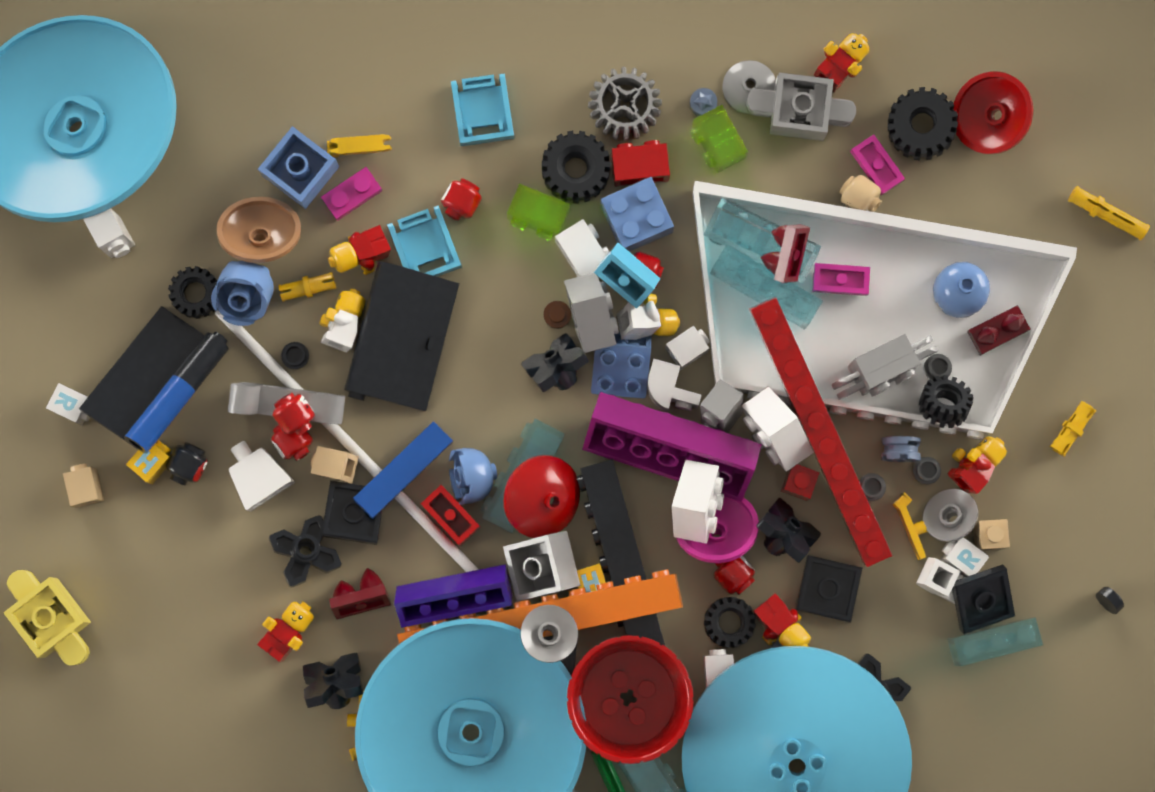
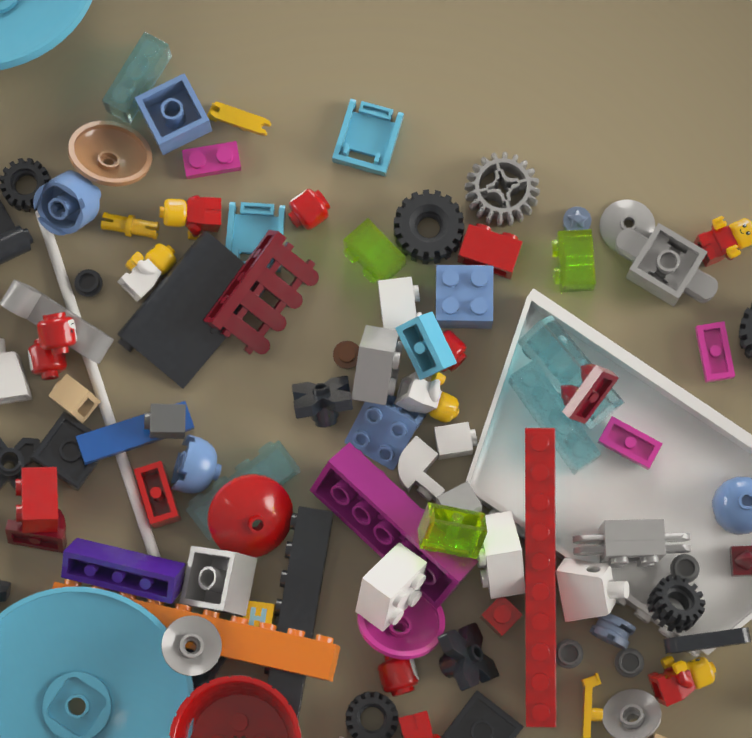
camera: 30 degrees right, 5 degrees down
tan head [839,175,882,212] -> none
none -> red brick [15,467,58,533]
none -> clear light blue brick [102,31,172,124]
none -> dark grey brick [144,404,186,439]
none -> dark red fence [203,230,319,355]
none -> clear neon green brick [418,502,488,559]
none -> white torso [556,558,629,622]
none -> black beam [663,627,751,654]

